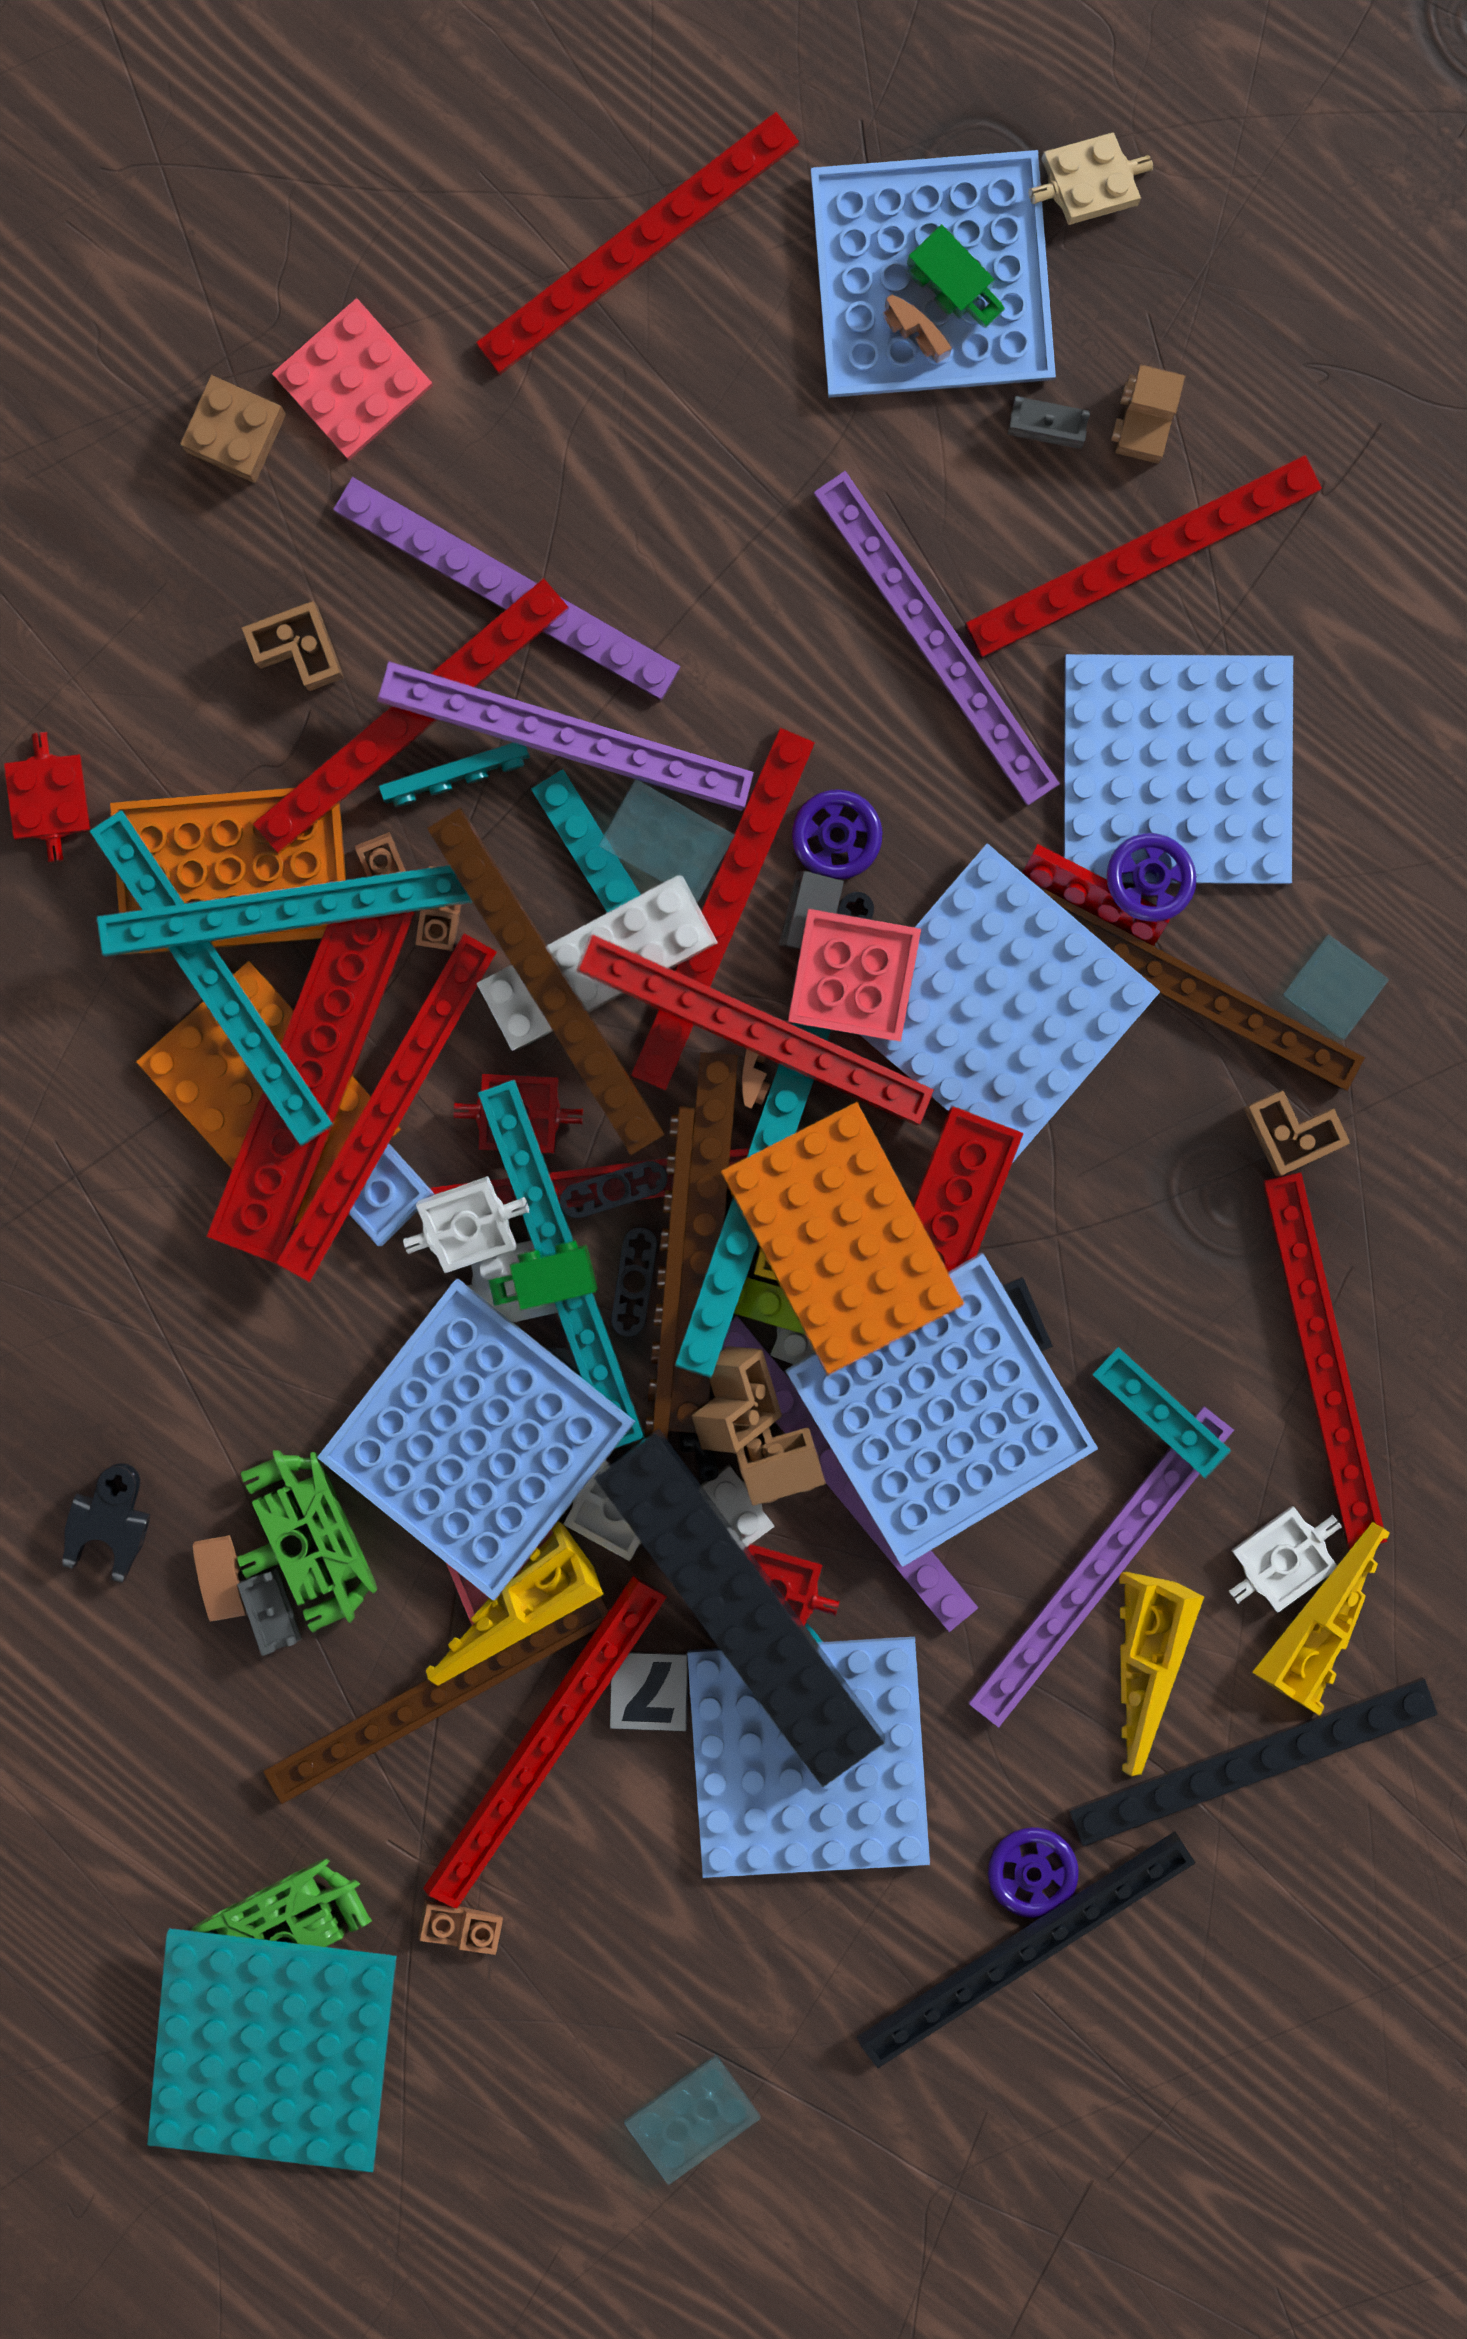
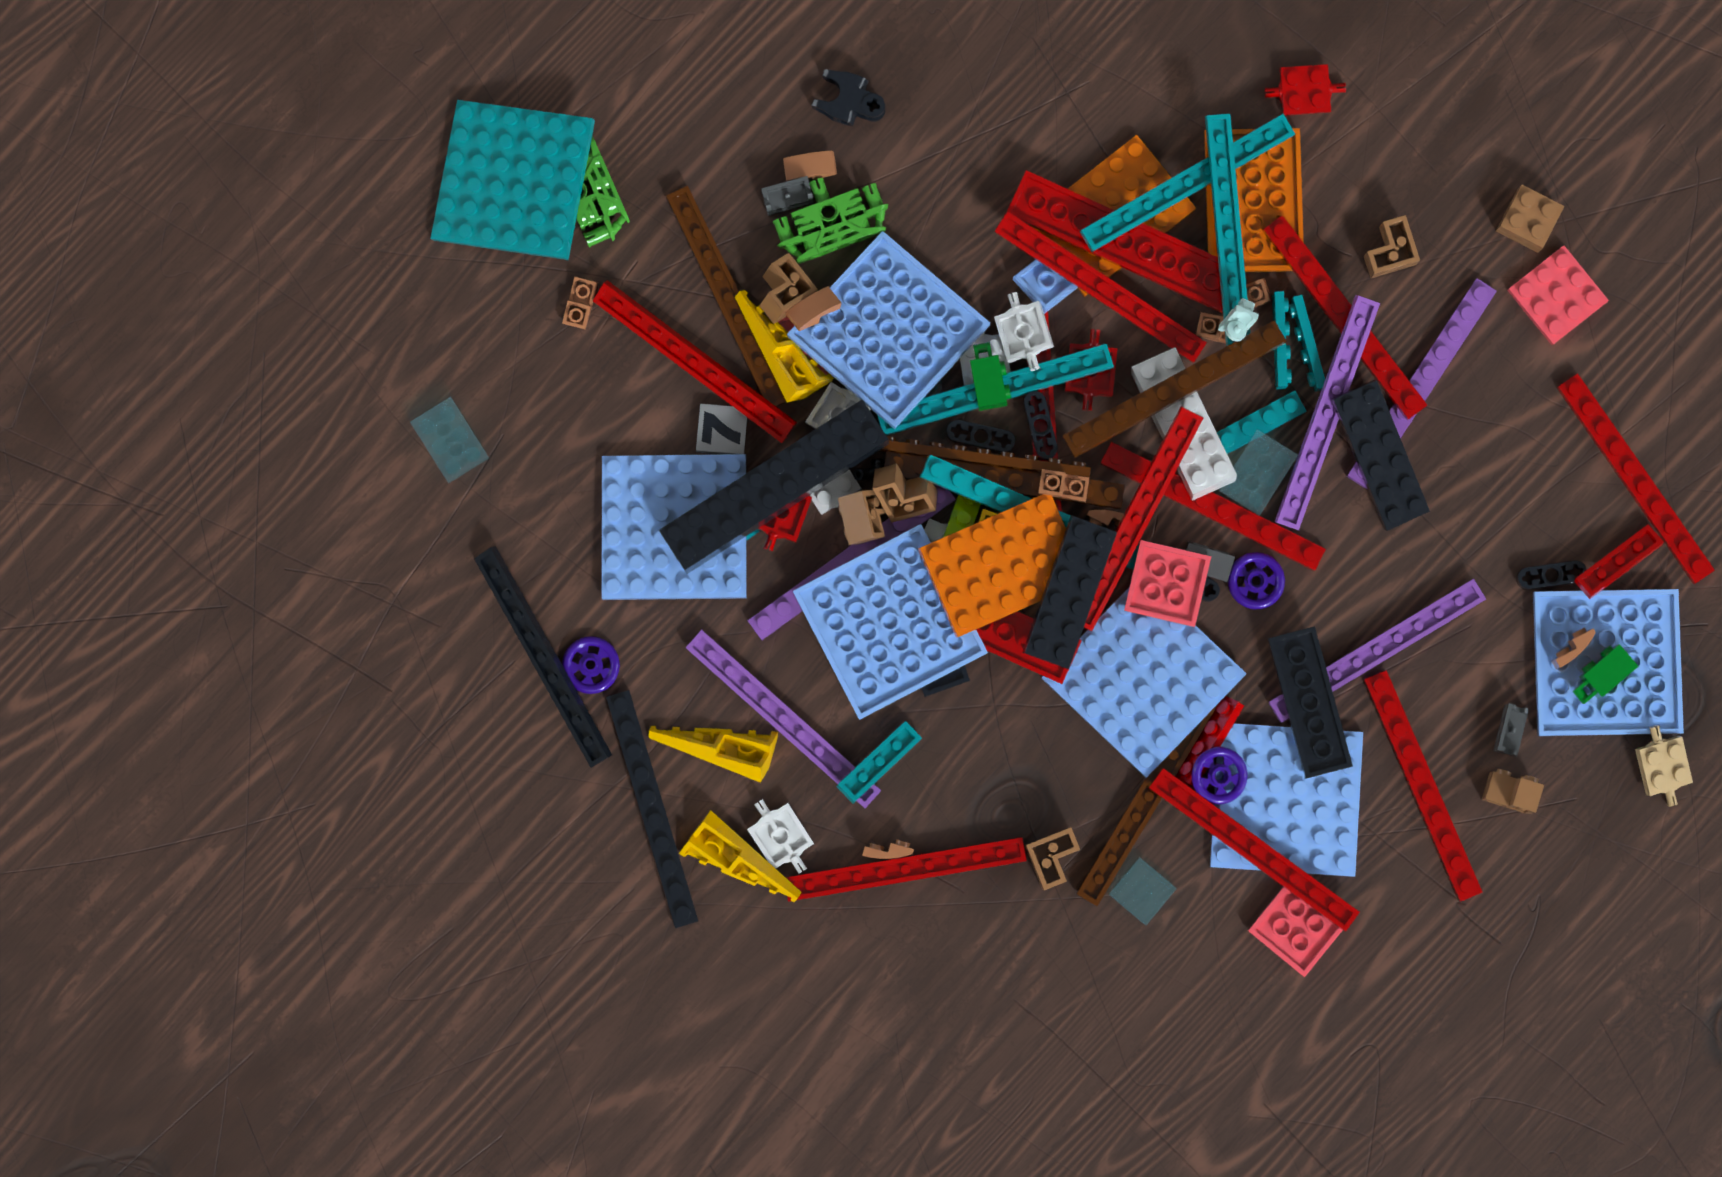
camera: 85 degrees right, 5 degrees down
none -> medium nougat brick [760,253,818,324]
none -> nougat slope [786,286,841,331]
none -> nougat slope [862,840,914,859]
none -> black plate [1022,516,1117,669]
none -> nougat slope [1039,469,1089,503]
none -> red plate [1149,768,1360,932]
none -> light aqua hips [1218,298,1259,342]
none -> coral plate [1248,887,1343,977]
none -> black plate [1267,626,1353,779]
none -> teal plate [1272,291,1292,390]
none -> black plate [1331,380,1430,531]
none -> black beam [1516,561,1587,590]
none -> red plate [1574,524,1664,599]

